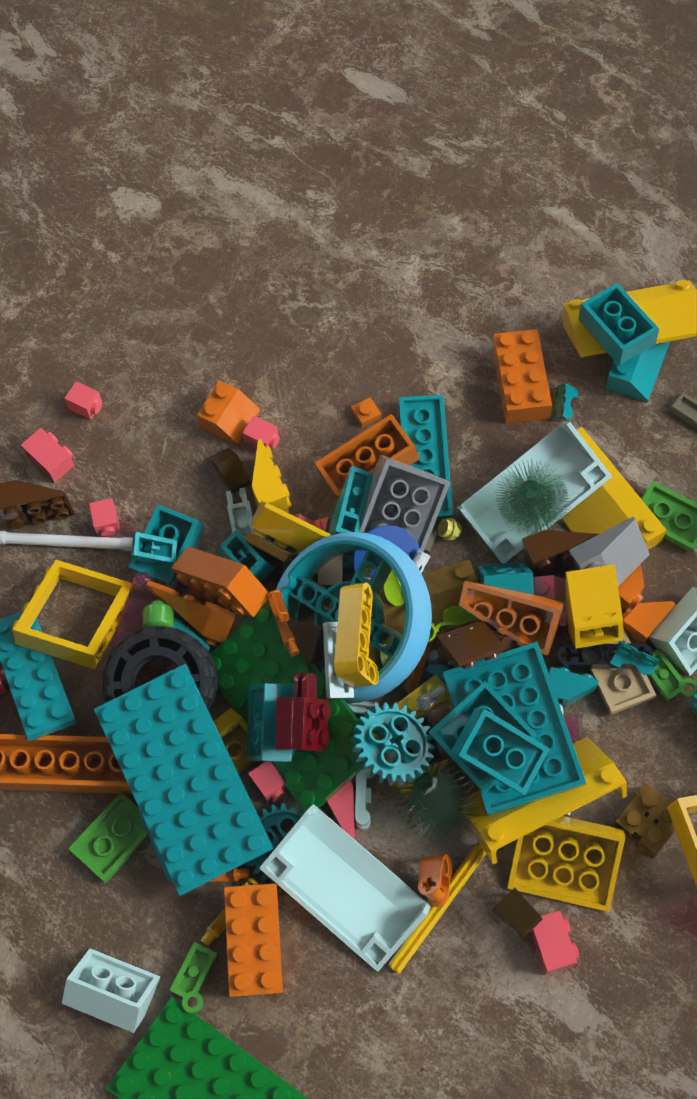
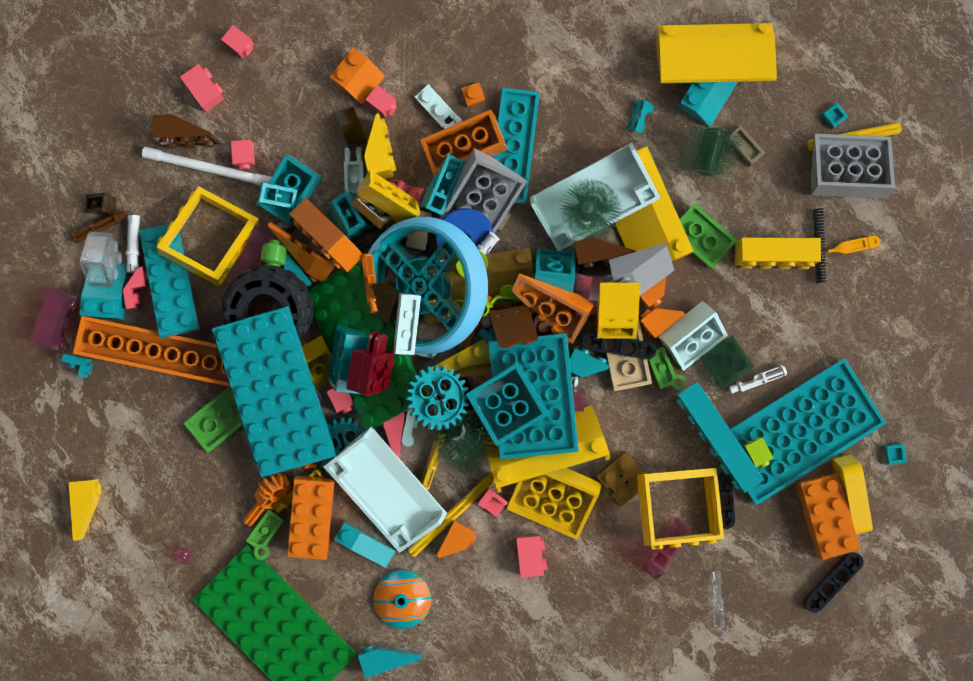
camera: 10 degrees right, 20 degrees up
light aqua slope [62,949,160,1033] -> none
clear pink plate [131,571,152,594] -> none
yellow beam [334,582,379,688] -> none
clear arm [417,684,446,711] -> none
orange piece [418,854,452,907] -> none
light yellow plate [438,518,462,541] -> none
teal slope [450,708,550,795] -> none
orange brick [492,329,552,424] -> none
dark brown slope [492,888,543,937] -> none
teal brick [578,283,659,366] -> none
teal piece [610,641,659,675] -> none
none -> clear pink hinge [175,548,191,565]
none -> orange gear [243,473,292,527]
none -> slope [334,521,396,568]
none -> orange dish [373,570,431,629]
none -> light aqua plate [415,84,463,130]
none -> yellow piece [420,432,446,490]
none -> orange slope [437,520,477,558]
none -> coral panel [478,488,508,516]
none -> clear green piece [680,122,743,181]

